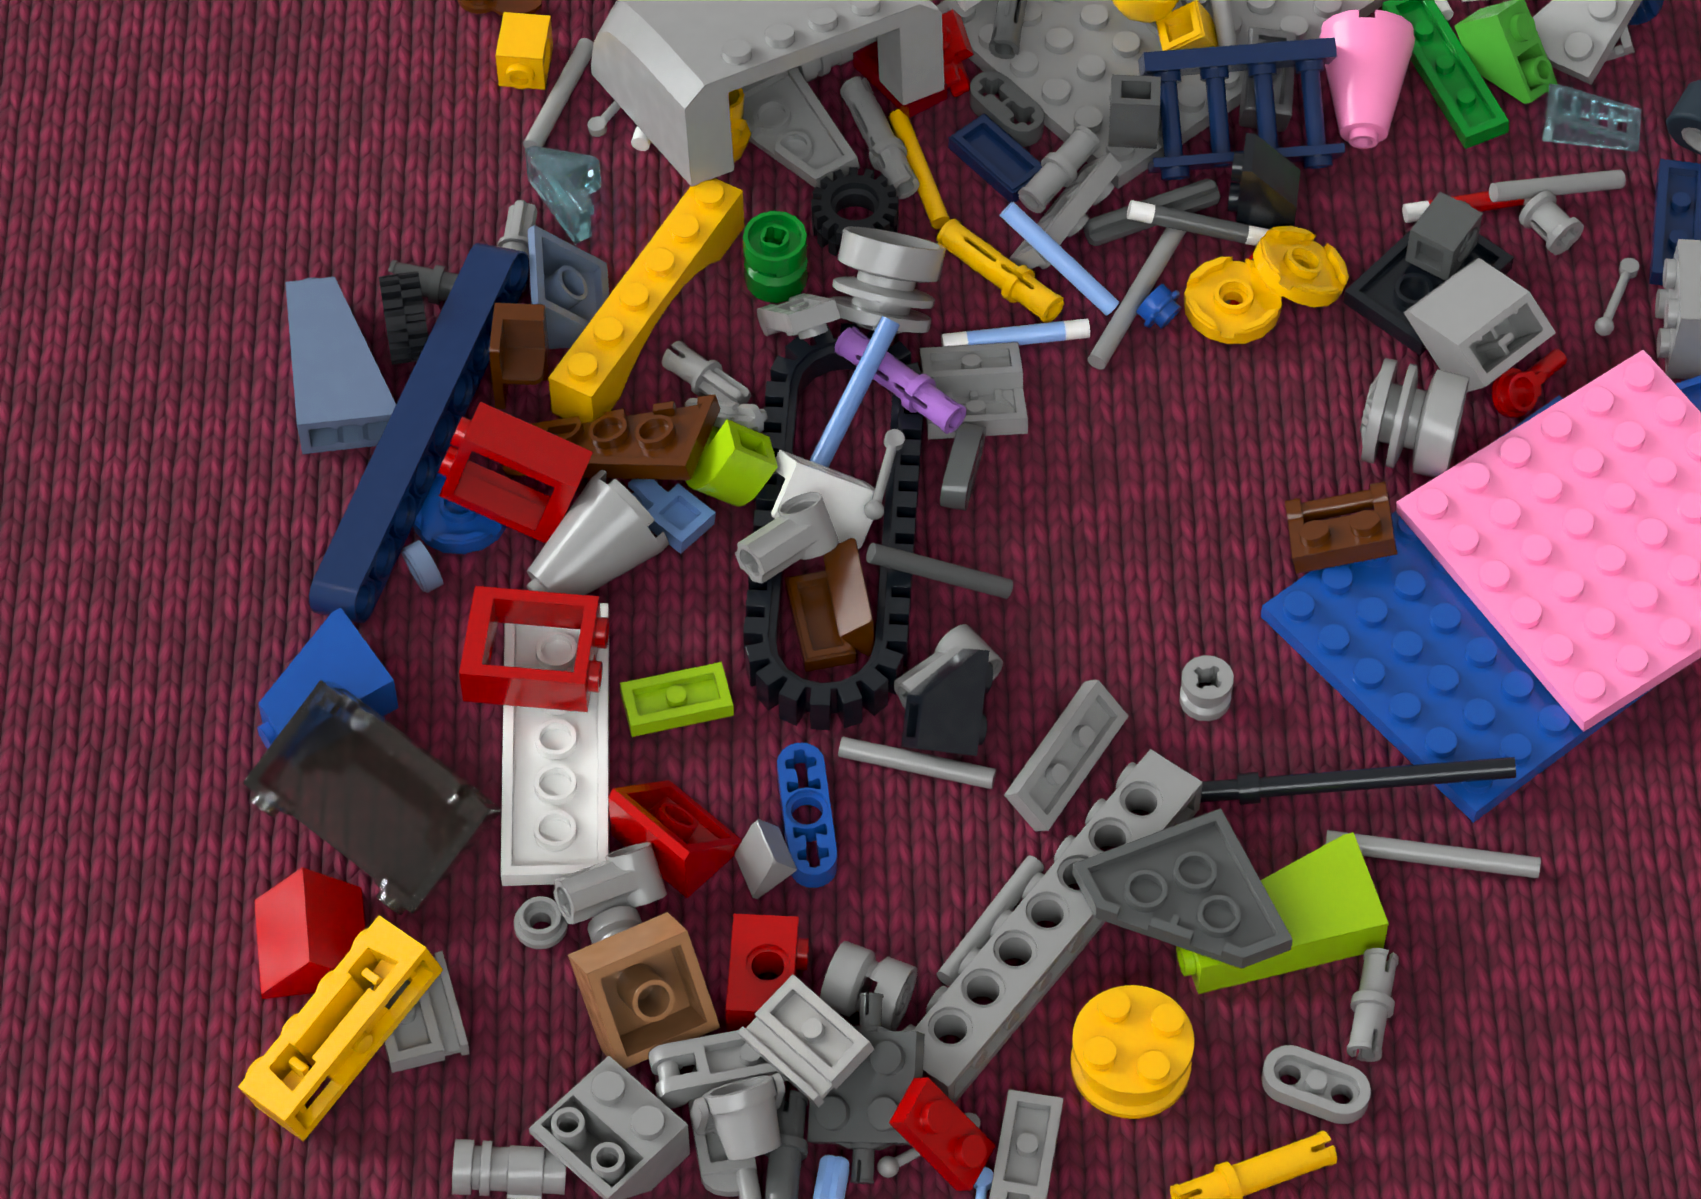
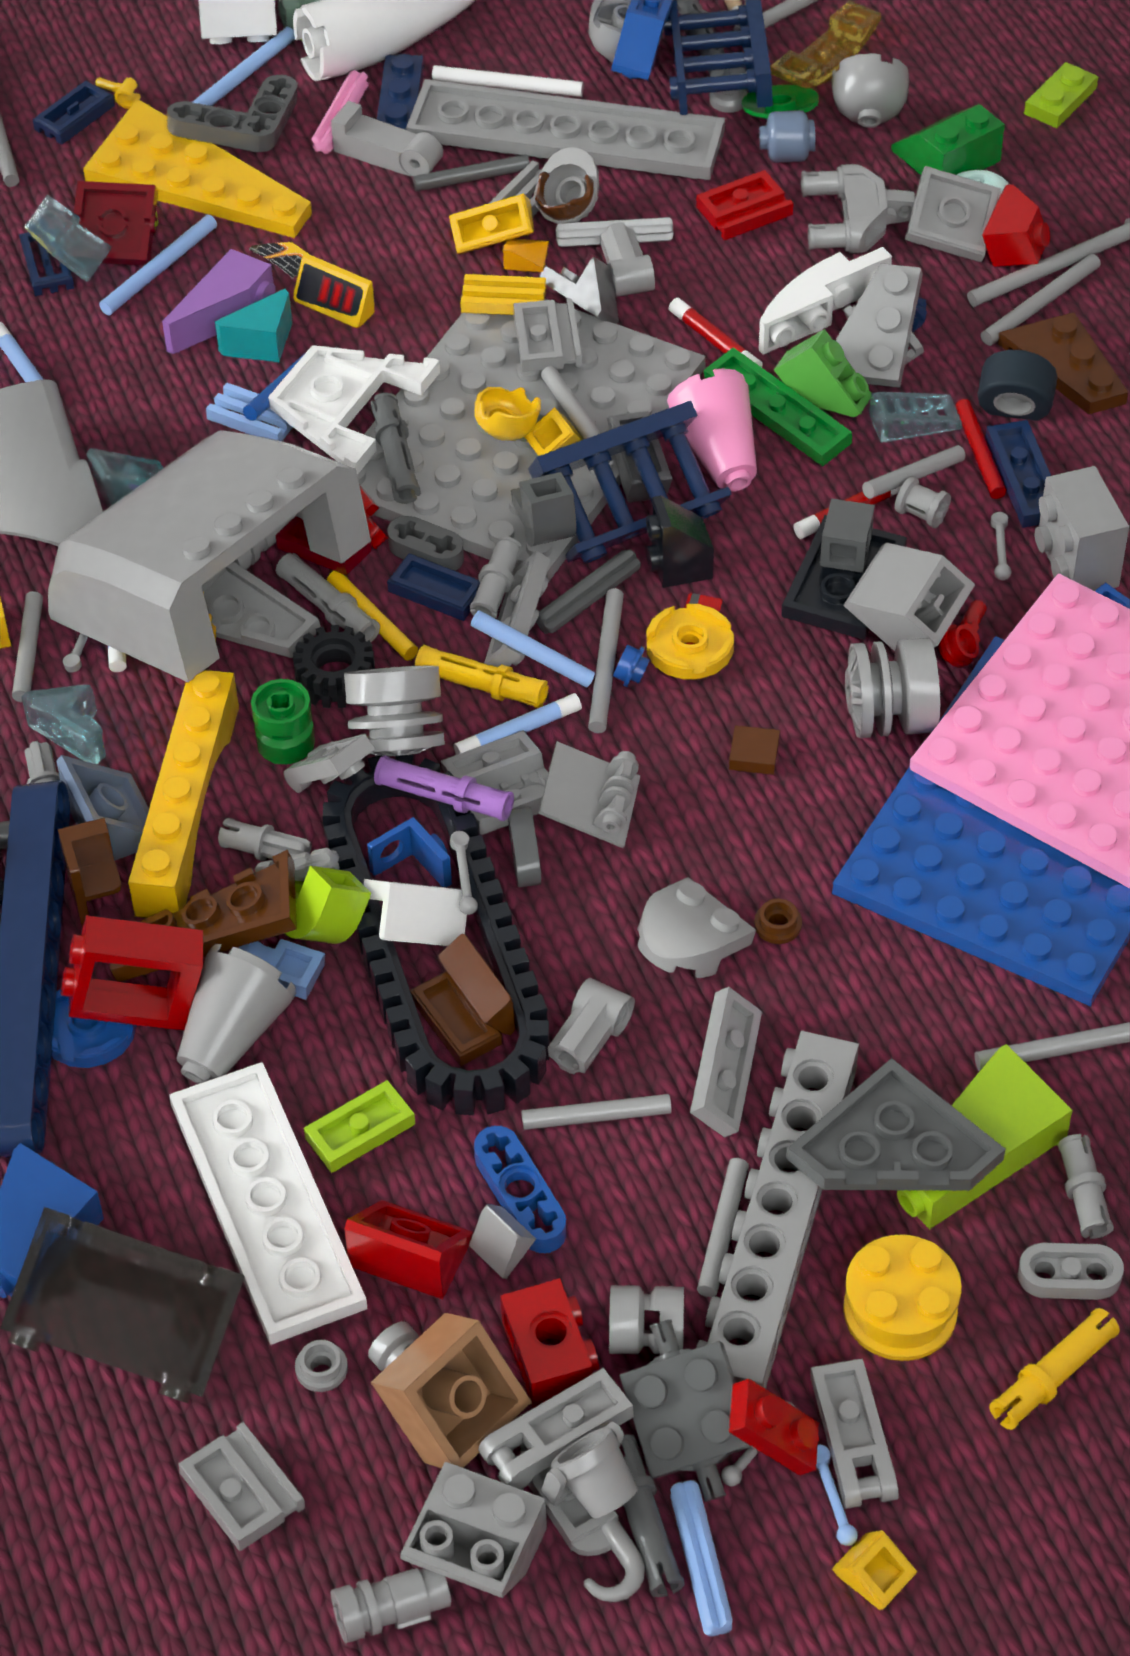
camera: 20 degrees left, 5 degrees down
yellow brick [238,915,443,1142] -> none
red slope [254,867,366,999] -> none
sand blue tile [402,540,444,593] -> none
red window [459,586,610,712] -> none
light grey piece [553,842,667,924] -> none
light grey piece [735,492,839,583] -> none
light grey plate [737,974,874,1108] -> none
medium blue bar [809,316,900,467] -> none
dark grey bar [866,543,1013,599] -> none
black slope [901,649,993,756] -> none
dark grey bar [1127,200,1269,246] -> none
light grey wheel [1179,655,1234,721] -> none
black bar [1200,757,1516,805] -> none
yellow plate [1253,226,1349,307] -> none
reddish brown plate [1285,481,1398,574] -> none
none -> blue bracket [367,817,452,887]
none -> light grey hinge [538,741,640,848]
none -> light grey slope [637,877,756,978]
none -> reddish brown tile [729,725,780,775]
none -> reddish brown plate [754,898,802,944]
none -> red bar [955,399,1007,499]

